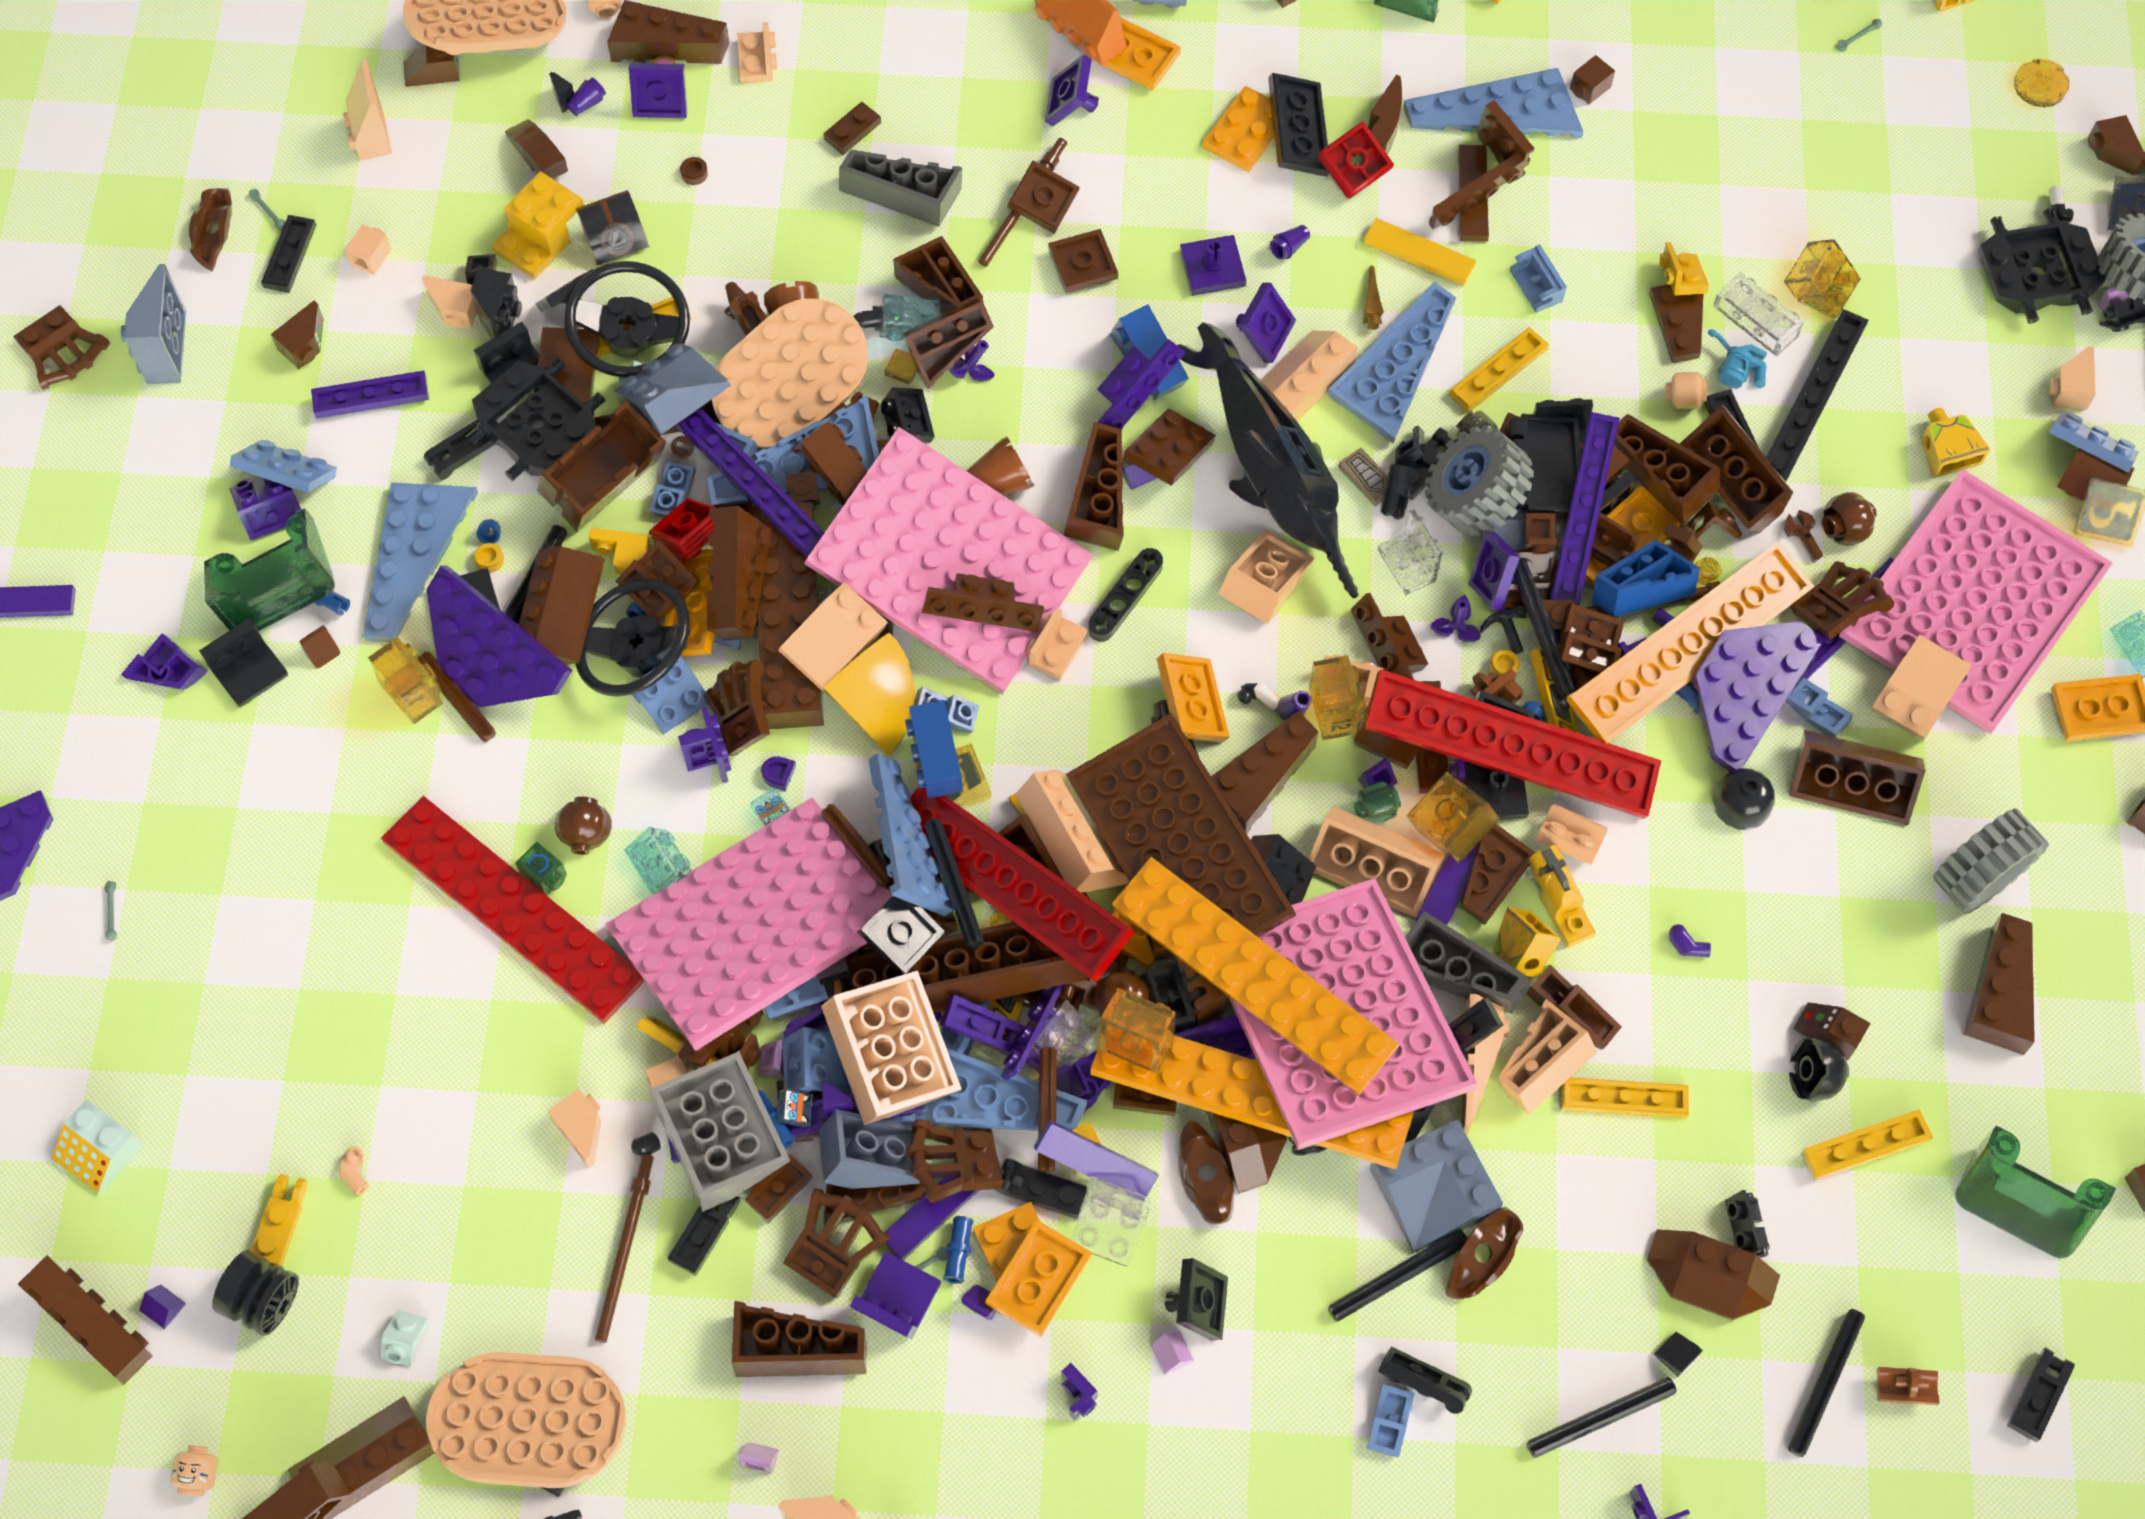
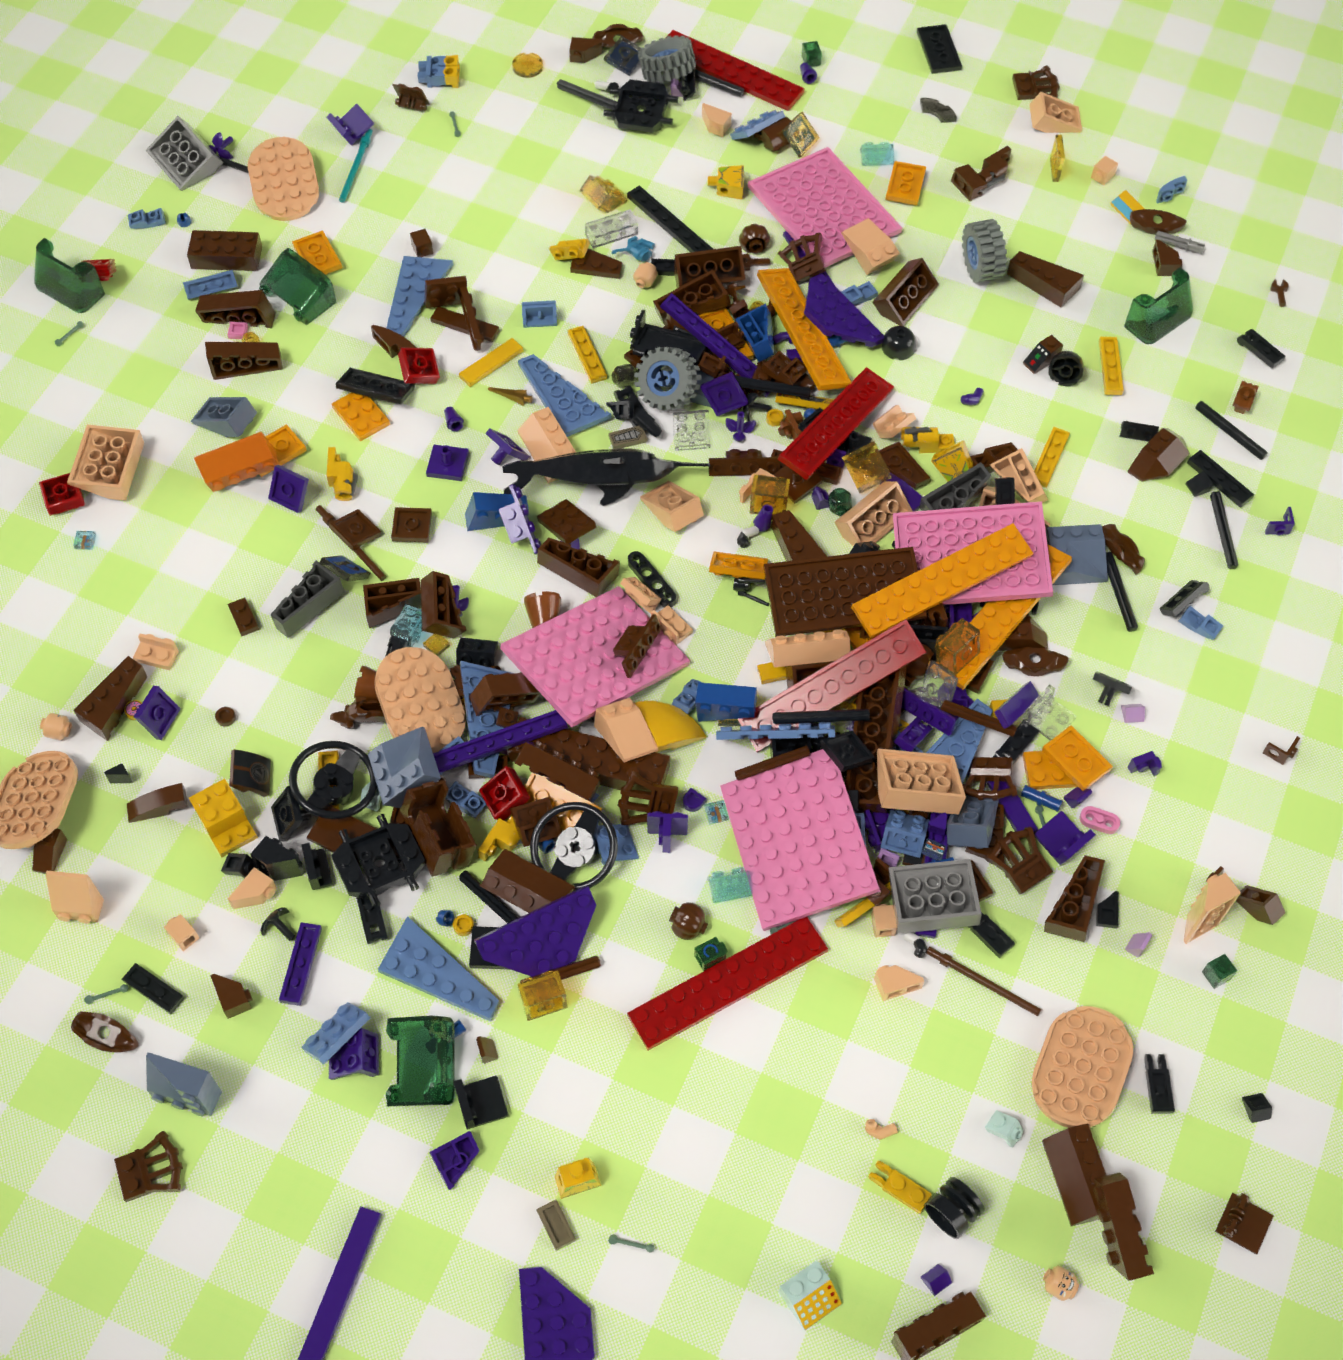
camera: 70 degrees left, 5 degrees down
dark purple cone [566,77,607,117] -> none
none -> black plant [261,907,296,941]
none -> clear smoke tile [319,555,370,582]
none -> yellow plate [326,447,358,501]
none -> dark tan tile [536,1199,576,1251]
none -> yellow torso [555,1158,601,1199]
none -> black axle [557,79,619,111]
none -> light nougat bracket [620,577,661,613]
none -> bright pink plate [1079,806,1120,834]
none -> black tile [1096,891,1118,929]
none -> black plate [1187,450,1254,508]

